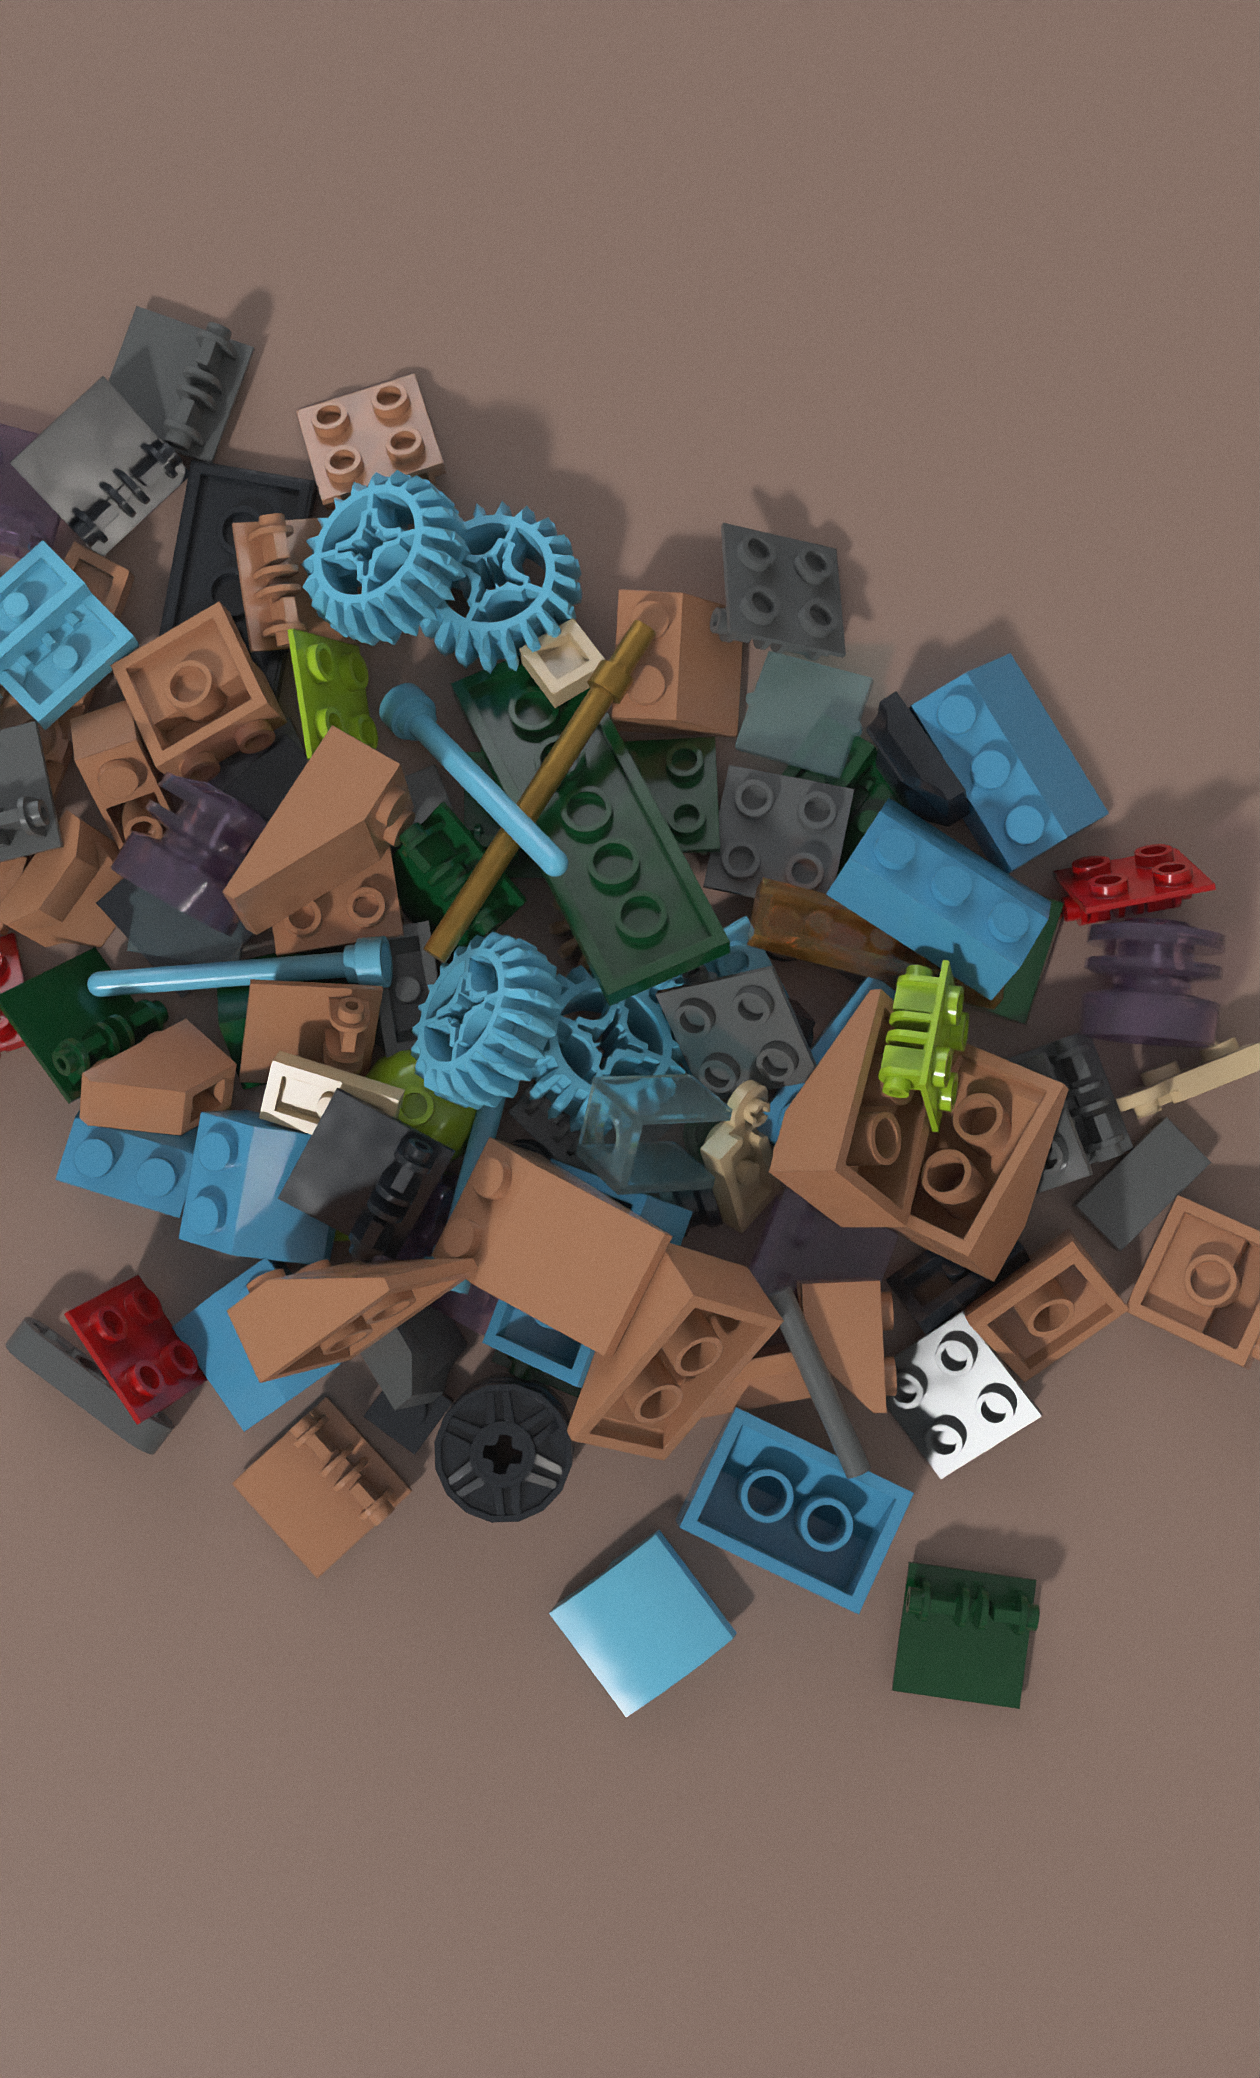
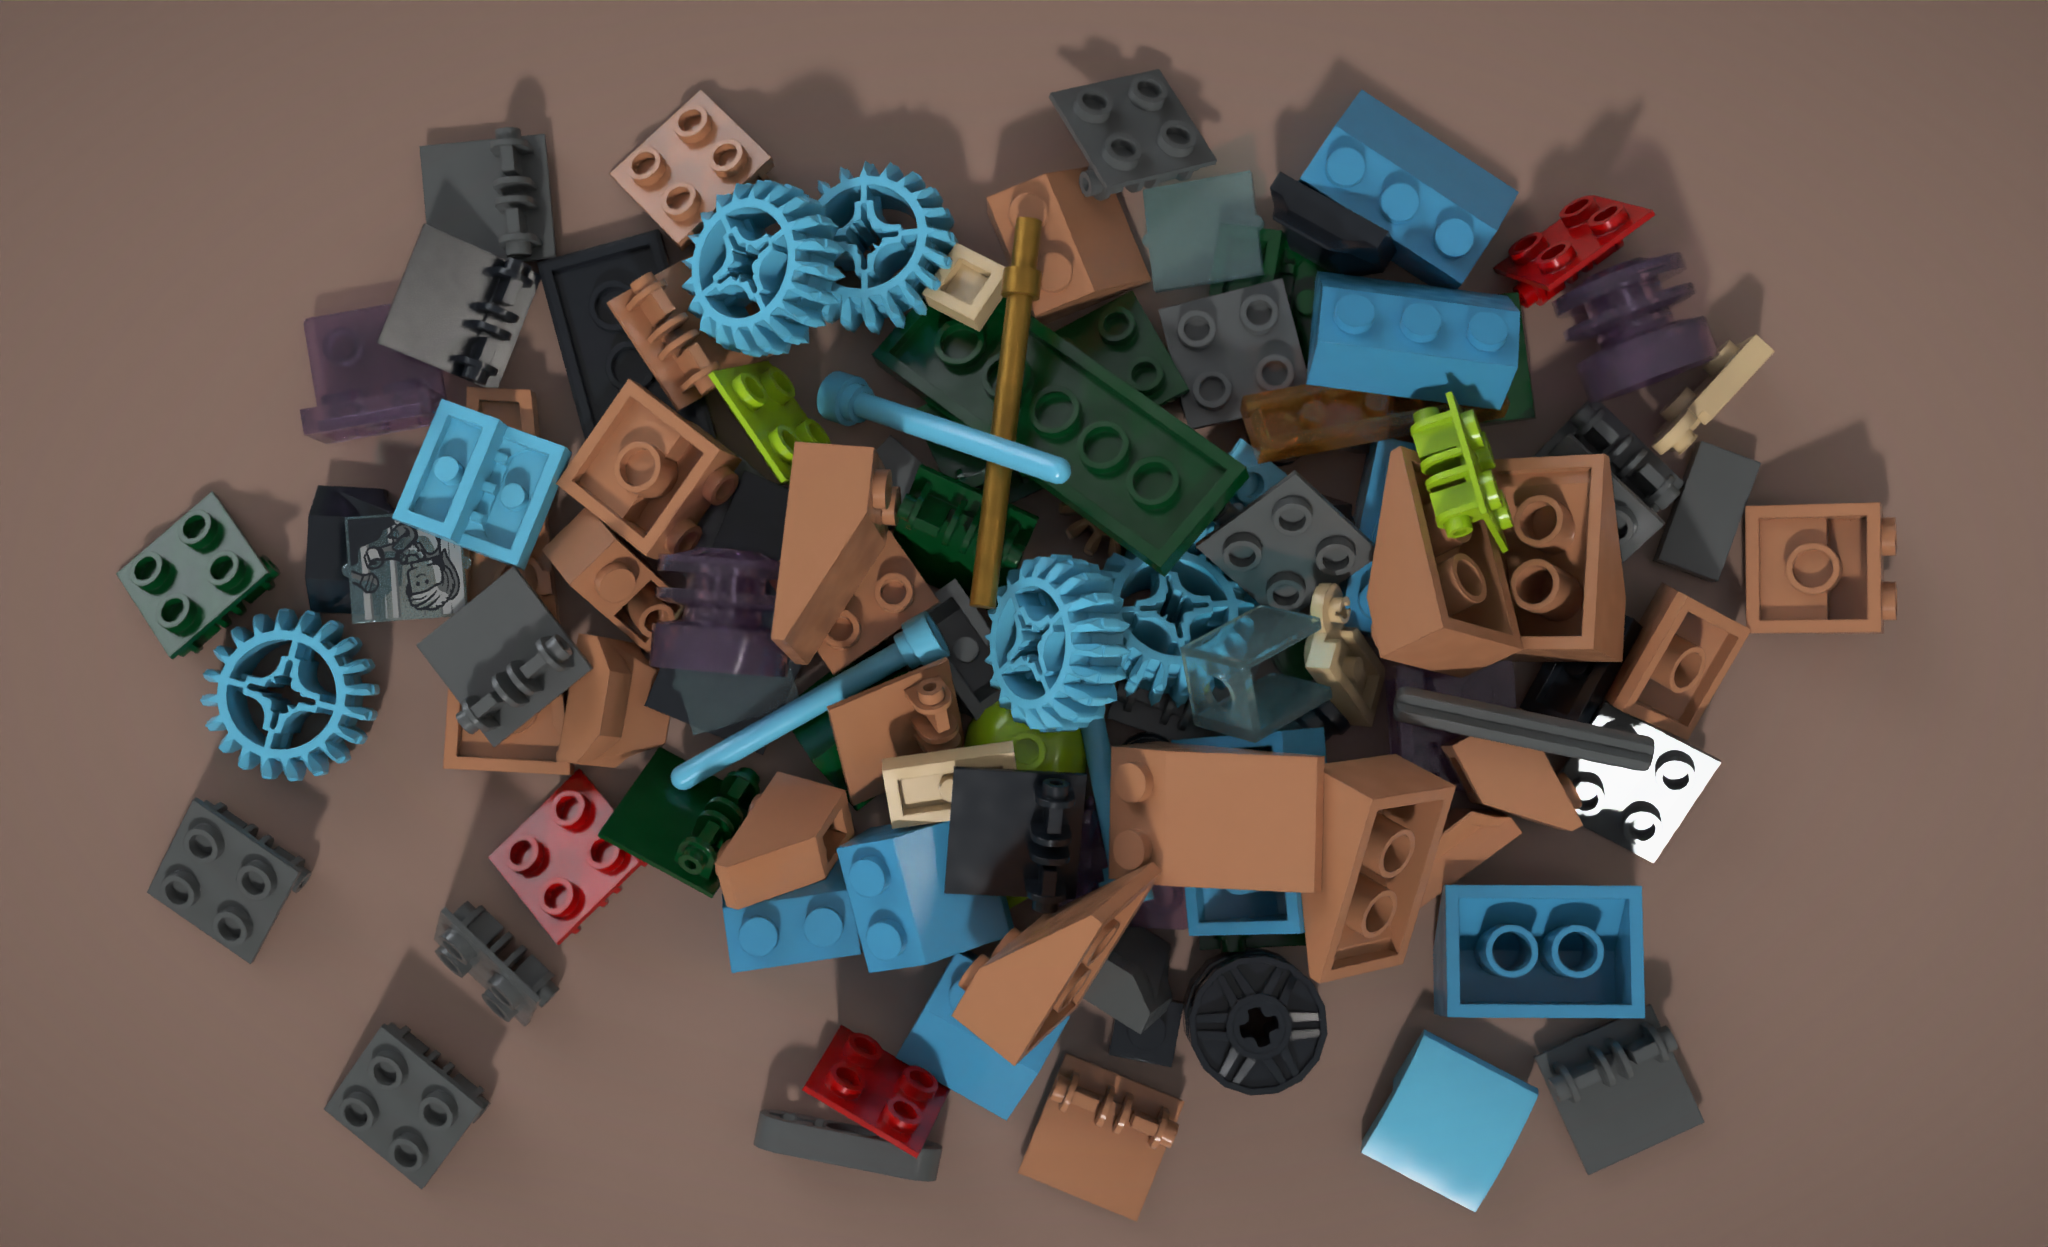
camera: 25 degrees left, 0 degrees up
dark grey bar [767,1286,871,1479] -> none
dark green hinge [891,1561,1040,1709] -> none
none -> dark grey axle [1393,686,1655,772]
none -> dark grey hinge [1534,1004,1705,1175]

